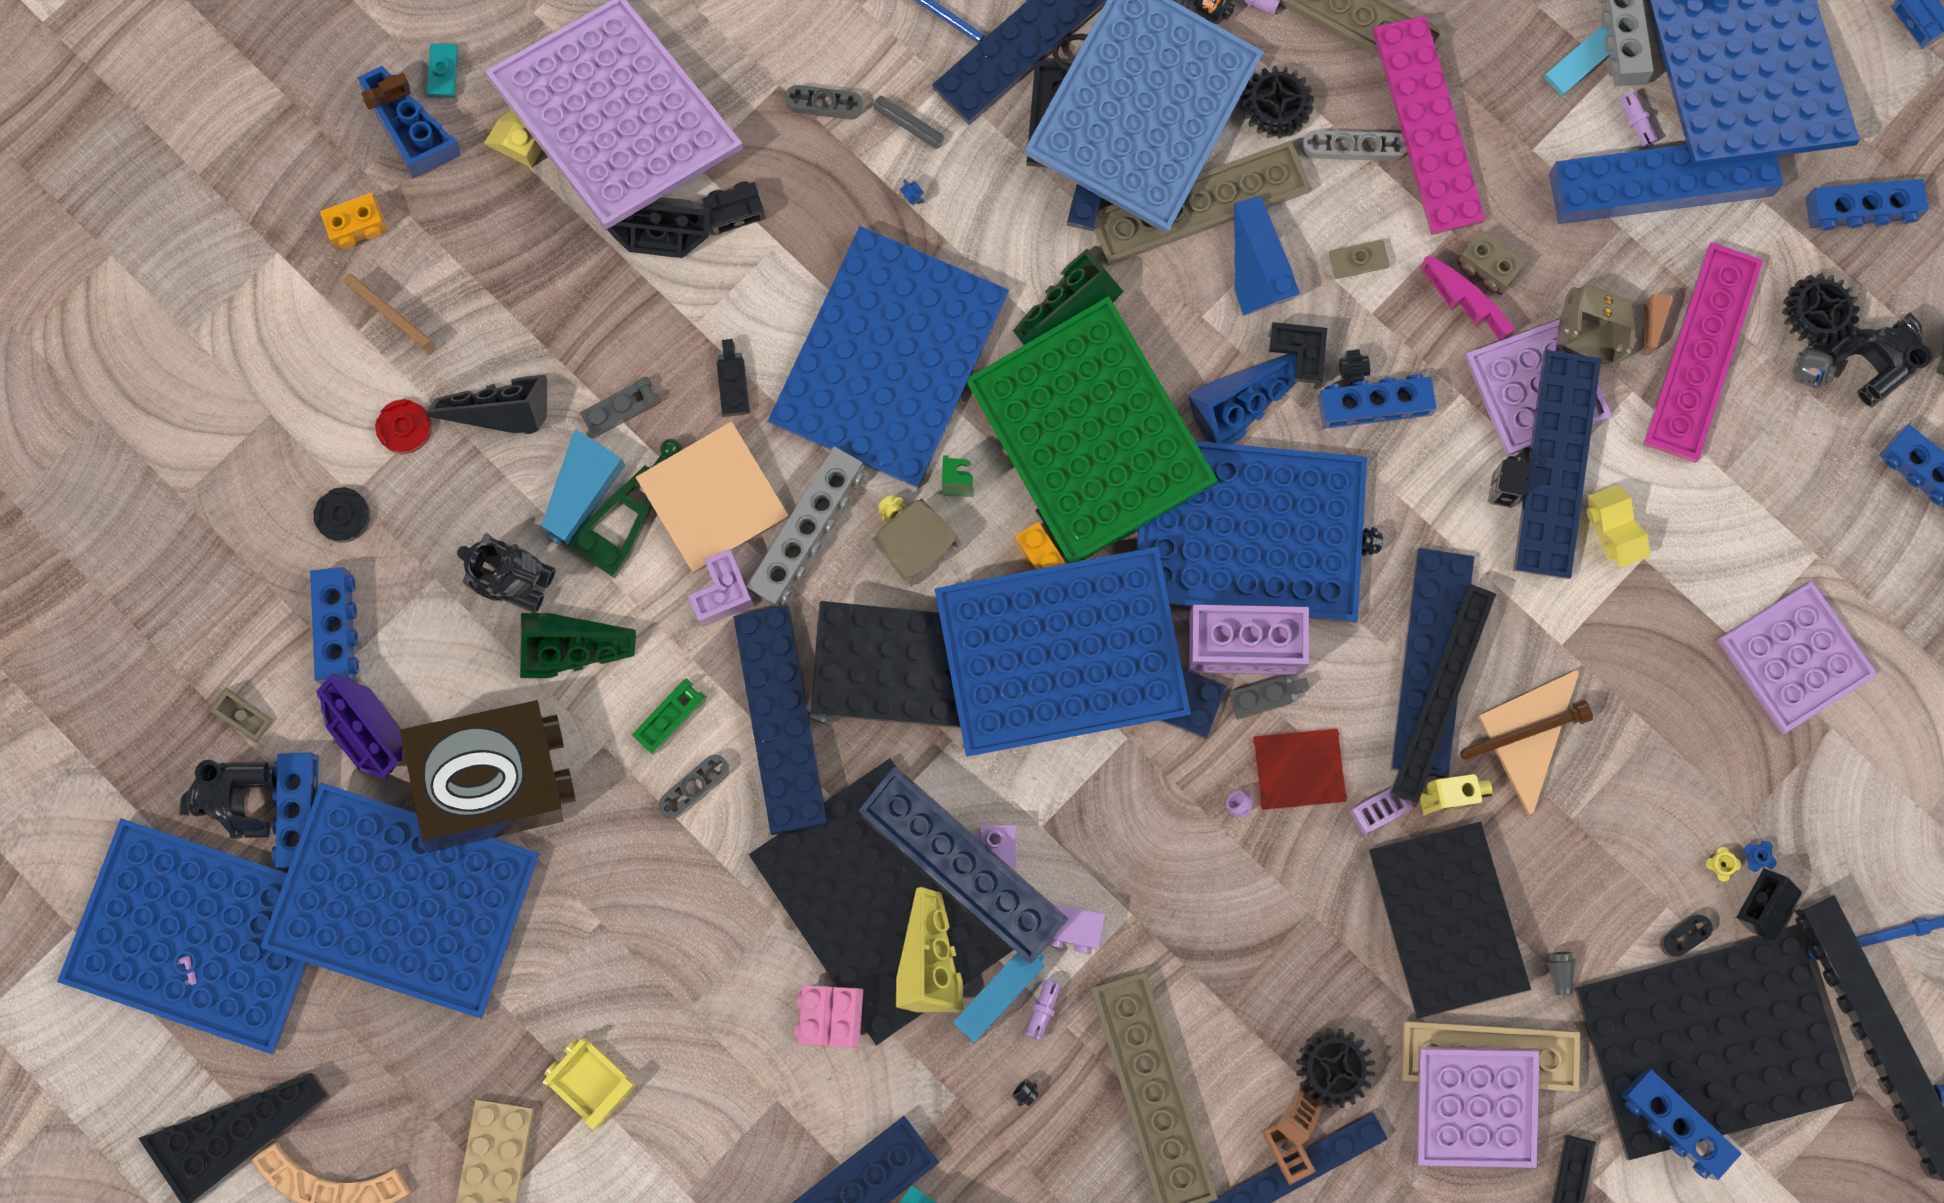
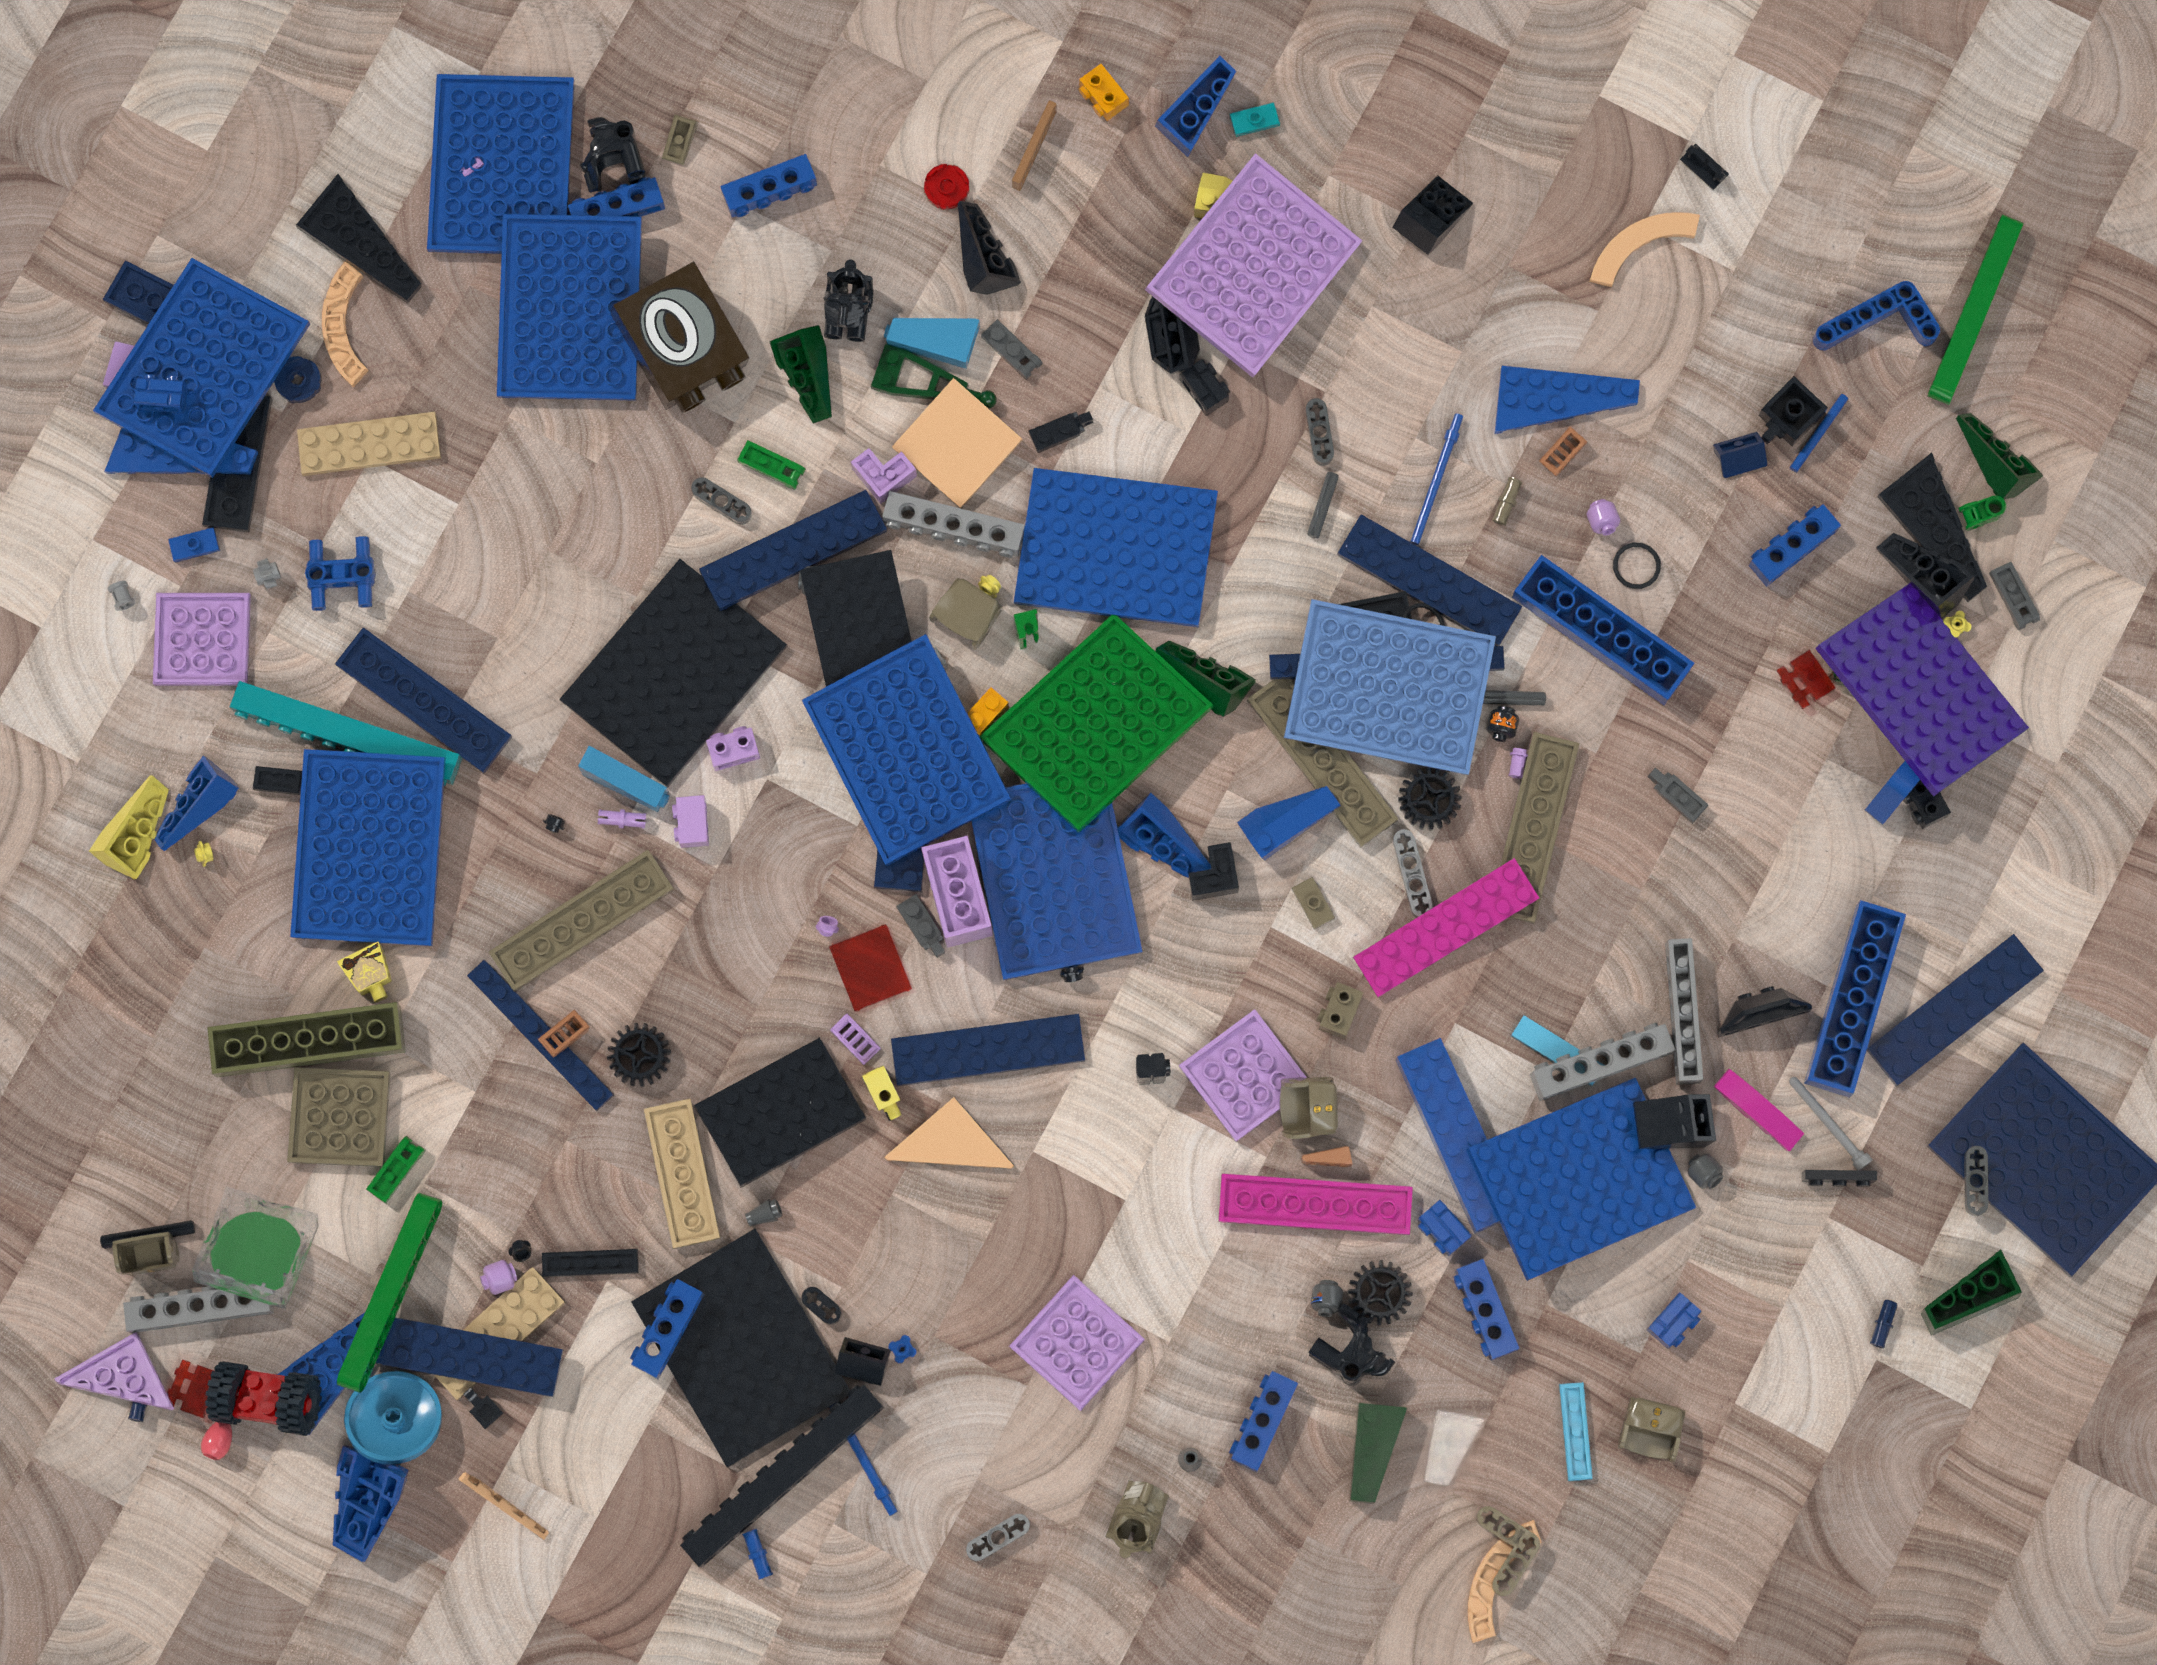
camera: 70 degrees right, 0 degrees up
black tile [313,487,370,543] -> none
dark purple wedge [316,673,403,779] -> none
reddish brown plate [361,73,411,110] -> none
light yellow panel [542,1038,637,1130] -> none
bright pink plate [794,985,863,1048] -> none
dark blue plate [859,767,1069,964] -> none
light yellow wedge [896,887,963,1012] -> none
blue plate [900,179,925,206] -> none
nougat slope [1276,1086,1325,1146] -> none
blue brick [1318,374,1437,429] -> none
black gear [1339,349,1370,385] -> none
black plate [1389,583,1496,805] -> none
lavender plate [1417,1046,1539,1168] -> none
dark pink slope [1420,255,1515,341] -> none
reddish brown piece [1460,699,1593,760] -> none
dark blue plate [1513,350,1601,579] -> none
light yellow brick [1586,484,1651,568] -> none
lavender pin [1619,91,1659,148] -> none
light yellow plate [1705,847,1741,882] -> none
none -> blue brick [1418,1200,1472,1256]

